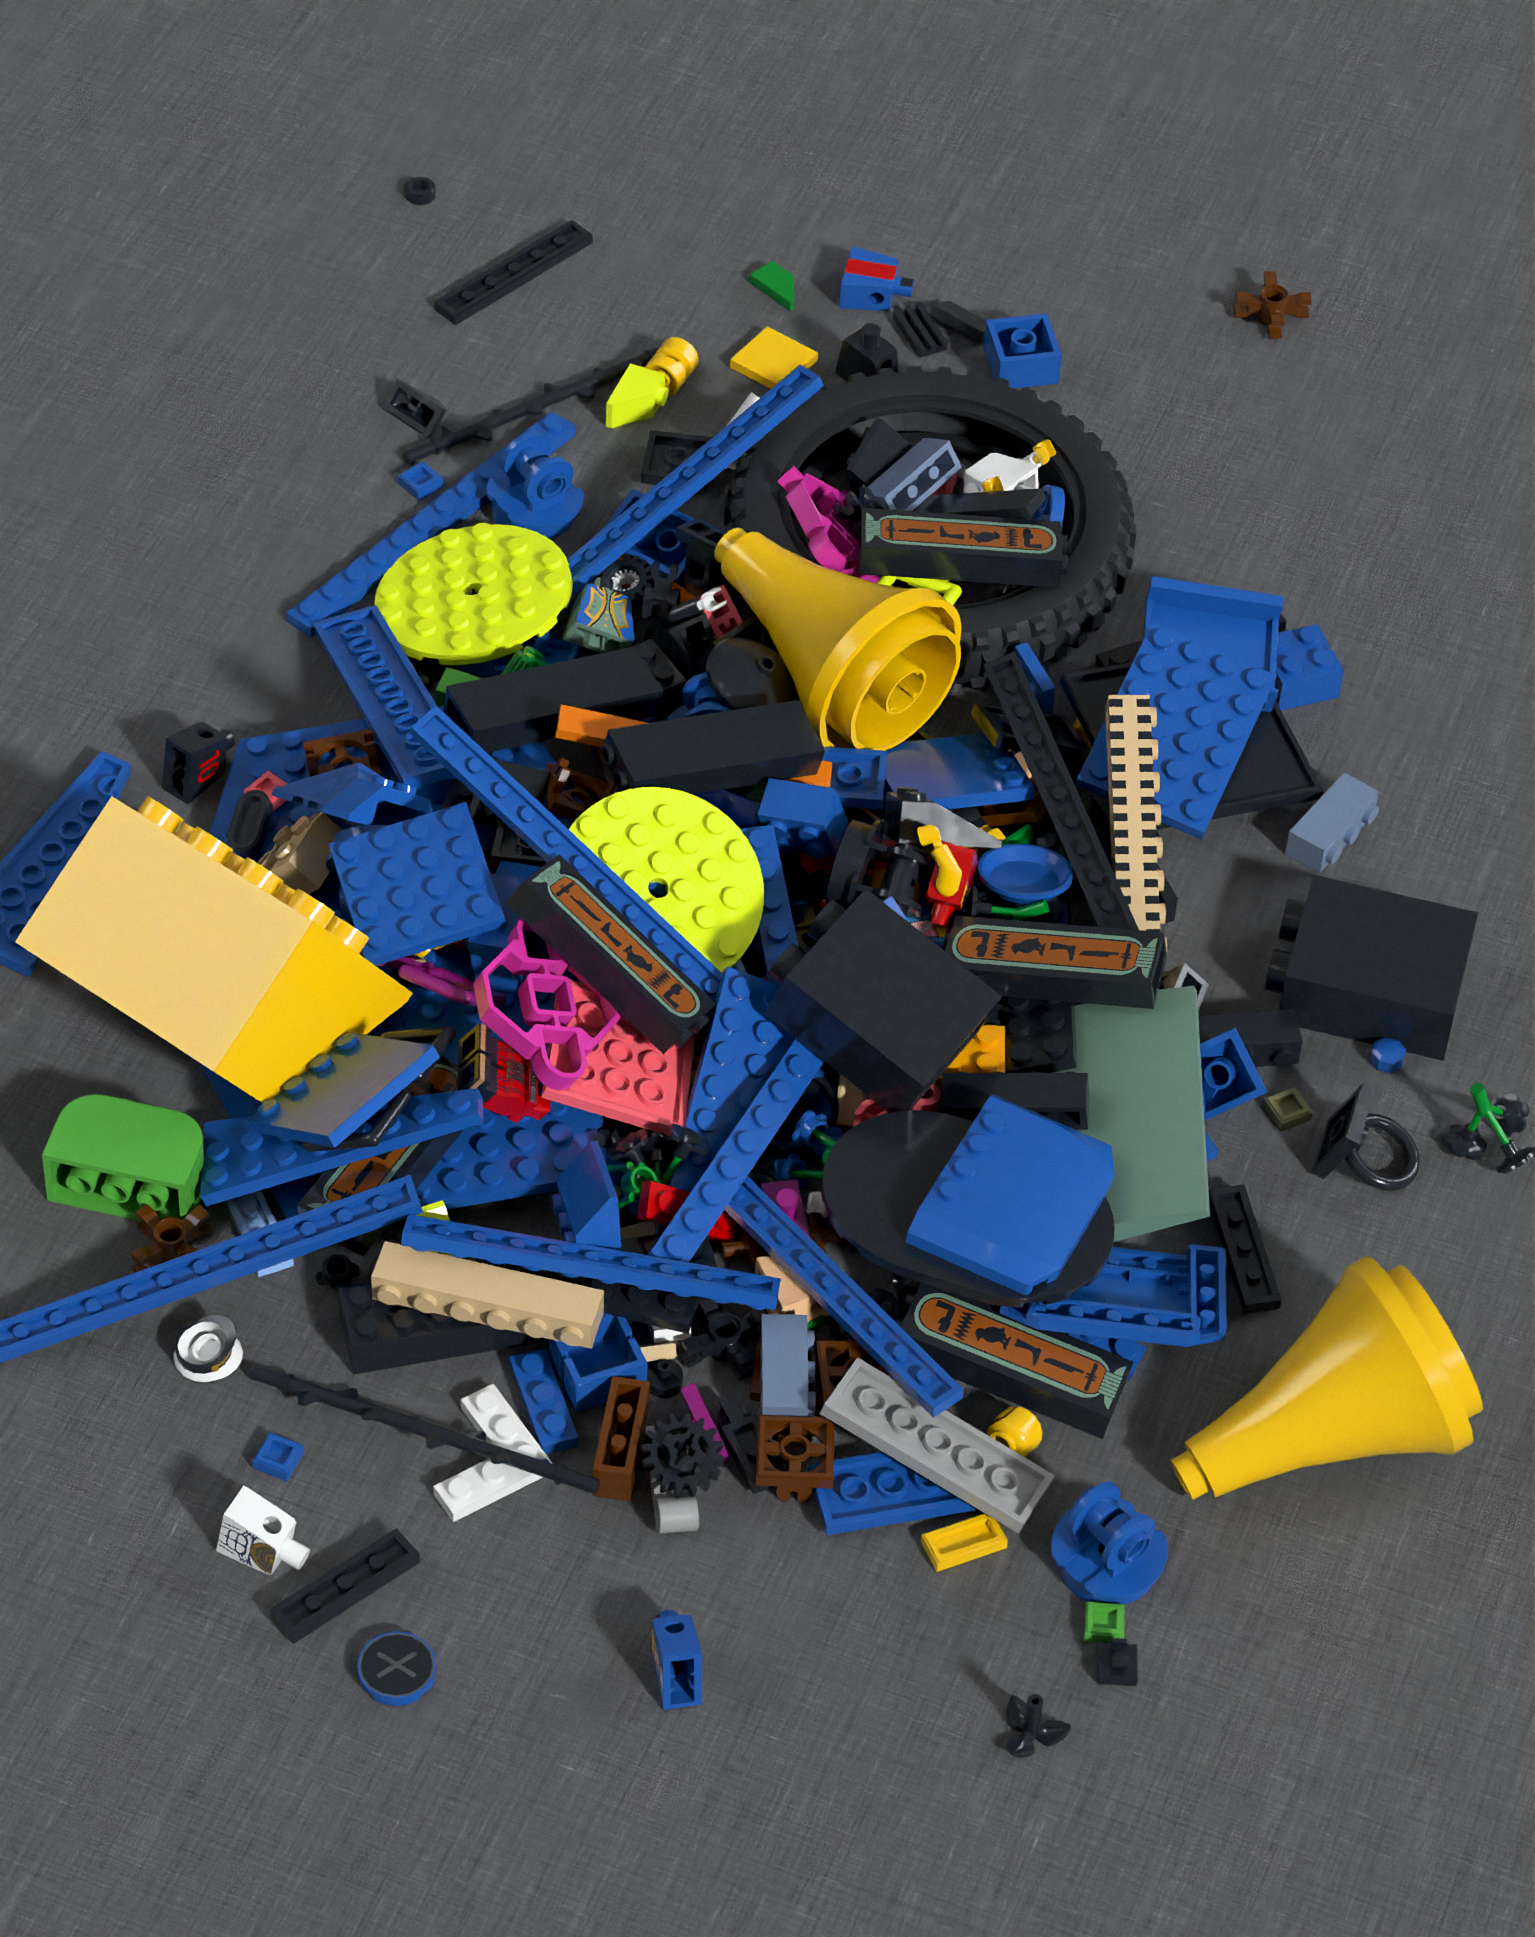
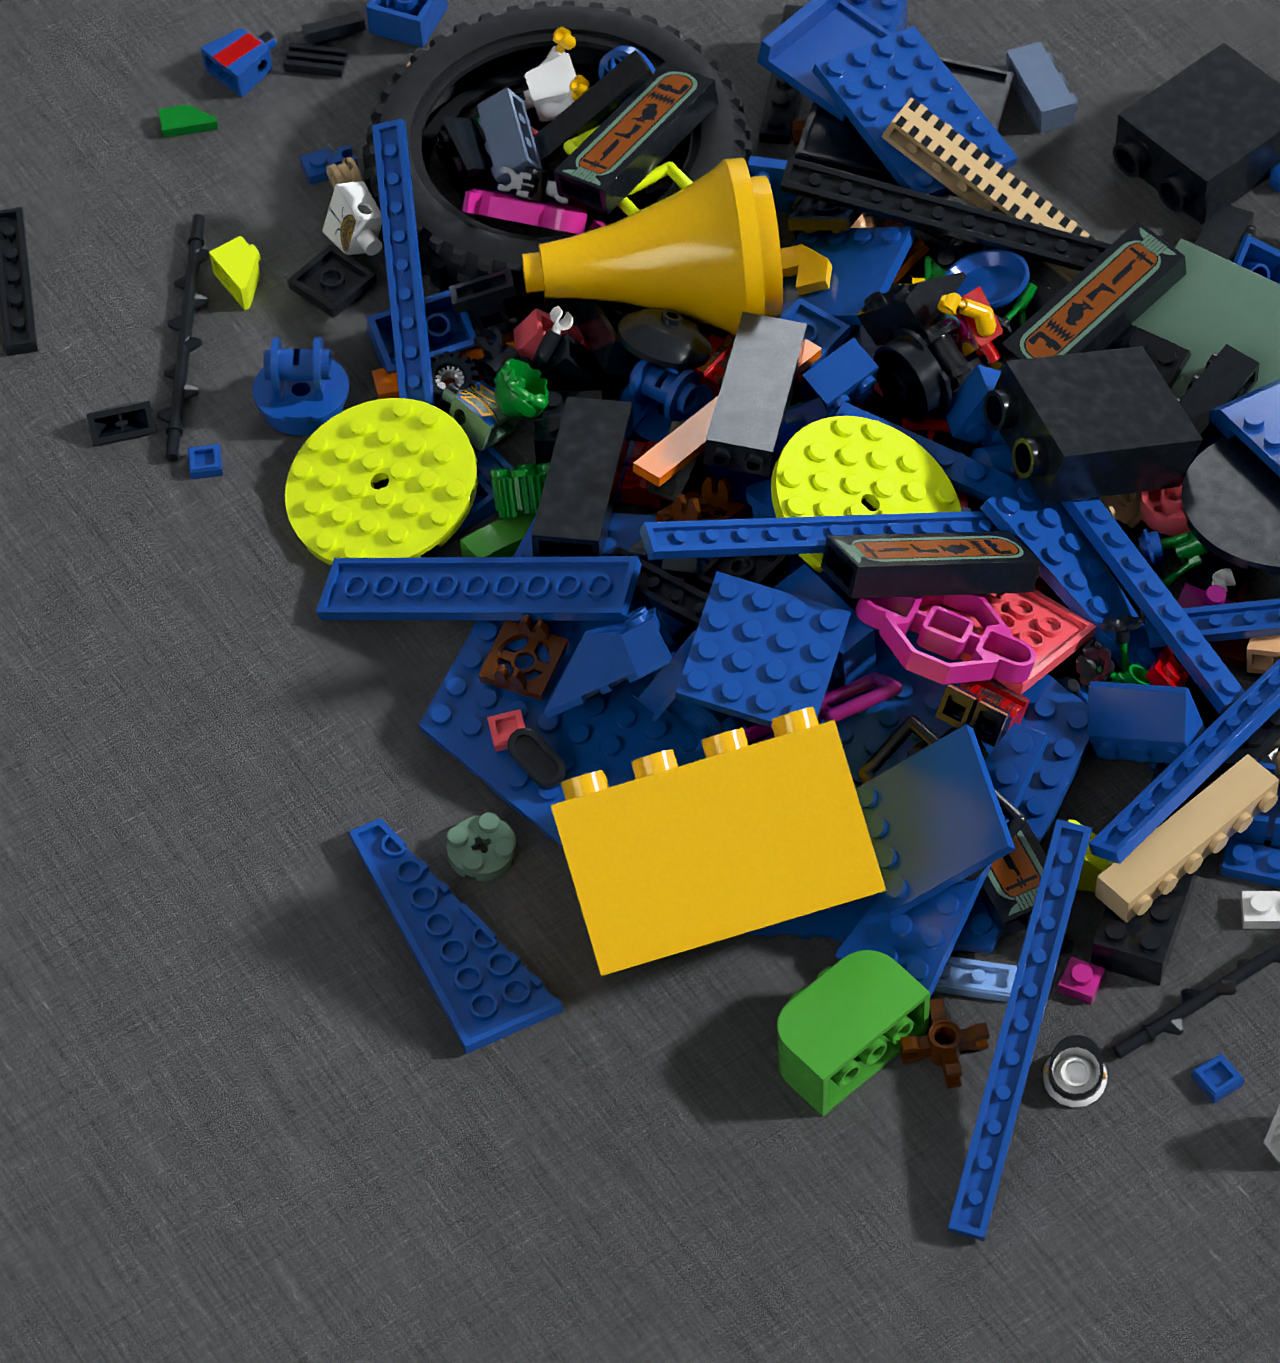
camera: 50 degrees left, 5 degrees up
black torso [162,722,235,805] -> none
tan slope [258,811,342,894] -> none
blue plate [286,411,576,638] -> none
yellow wheel [644,337,699,397] -> none
yellow tile [730,326,818,389] -> none
black torso [835,323,899,382] -> none
none -> green hair [494,358,549,418]
none -> yellow tile [781,244,832,295]
none -> dark pink plate [1058,956,1105,1004]

